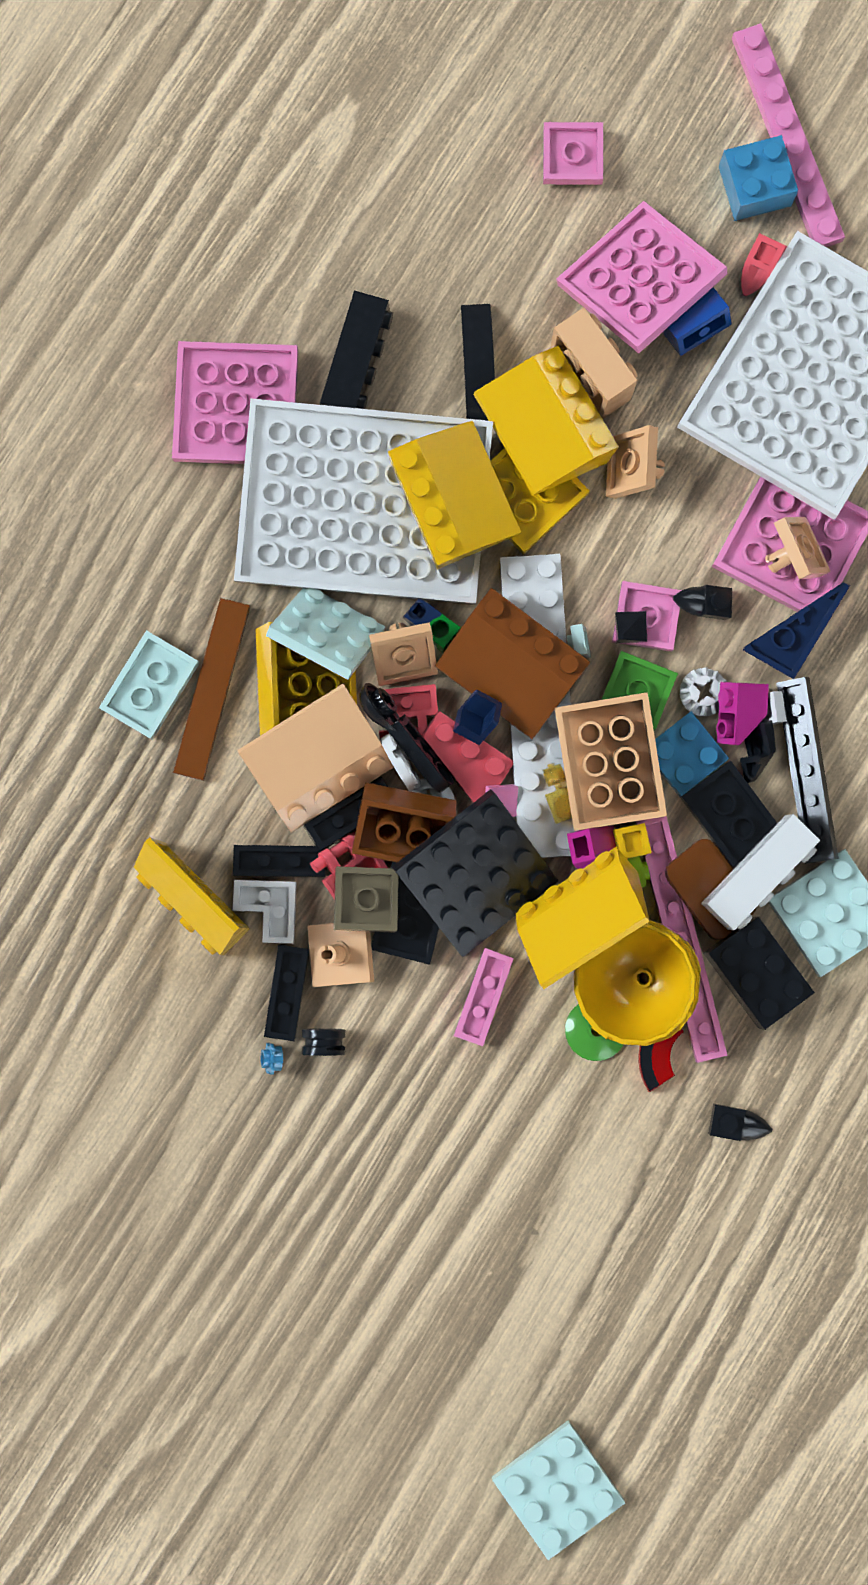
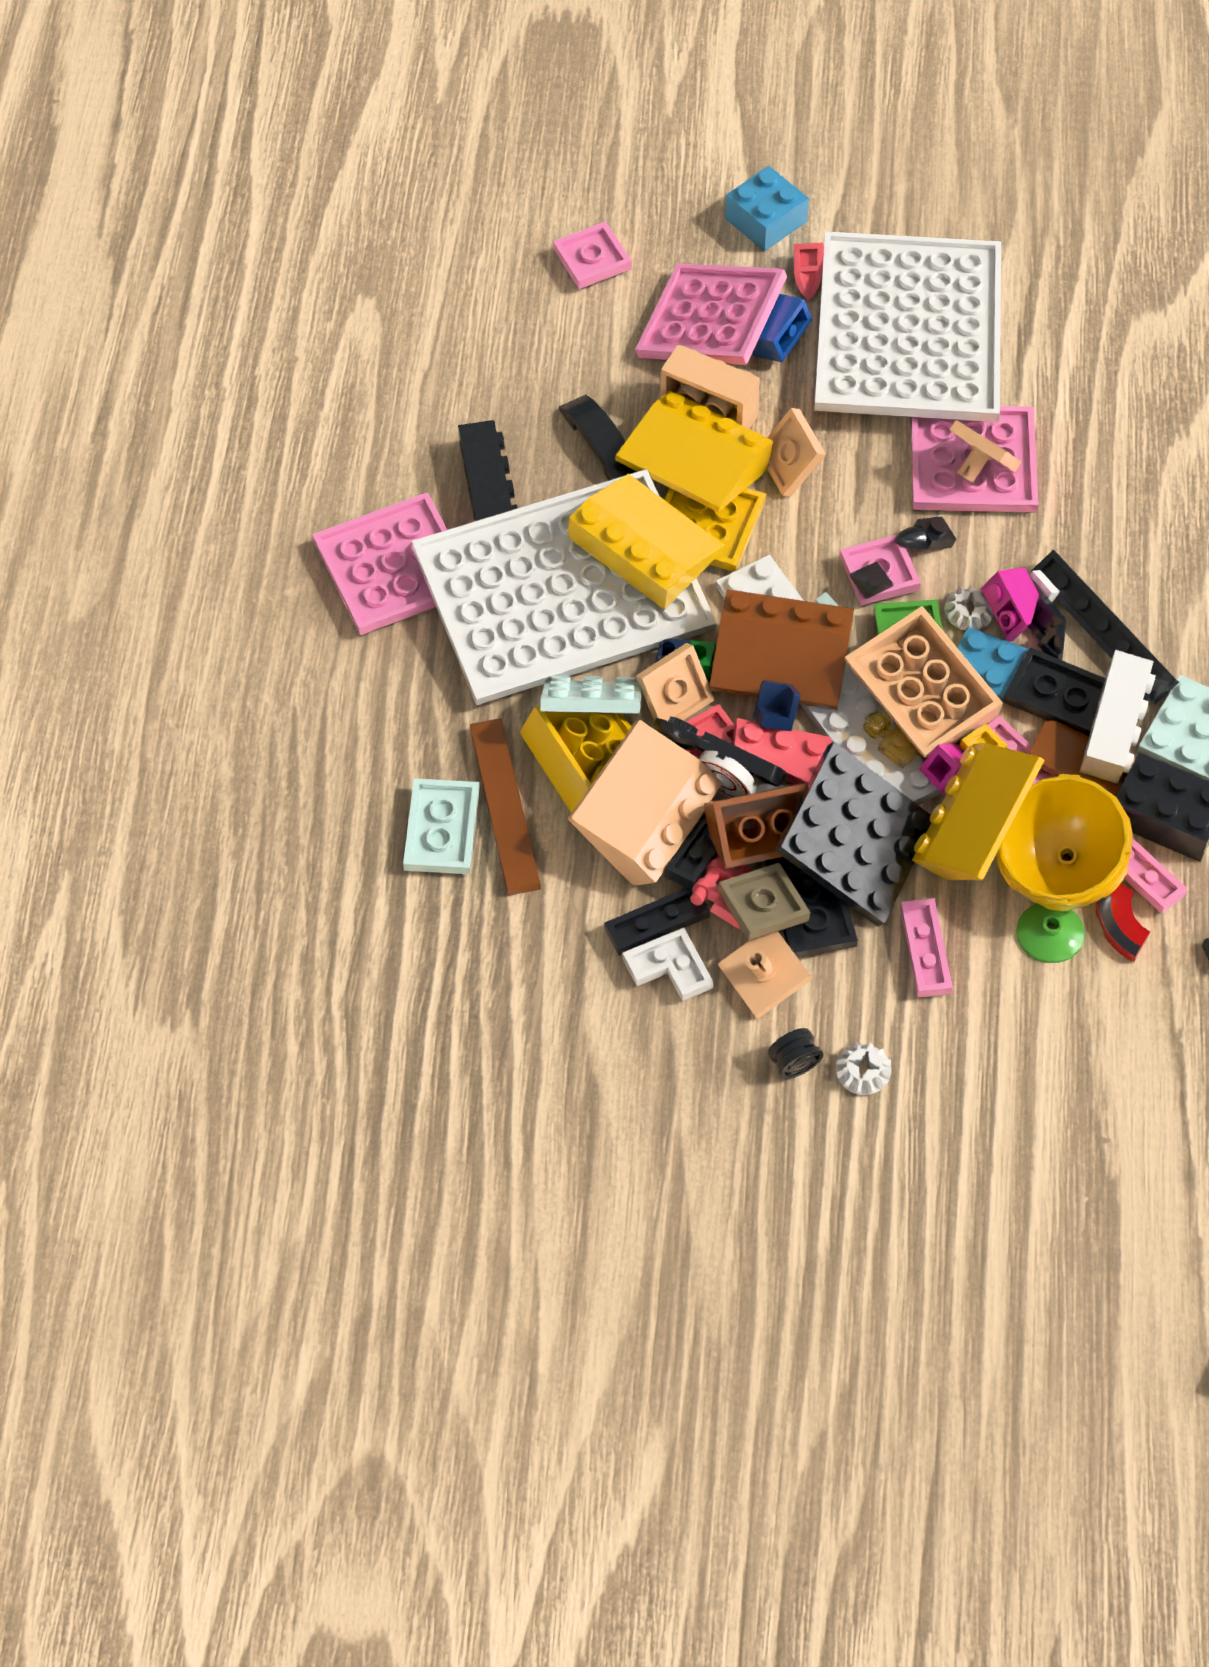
camera: 30 degrees left, 25 degrees down
yellow slope [134,837,250,955] -> none
dark azure plate [260,1043,283,1075] -> none
black plate [264,944,309,1042] -> none
bright pink plate [732,23,845,247] -> none
dark blue wing [743,582,850,679] -> none
none -> white gear [836,1042,891,1095]

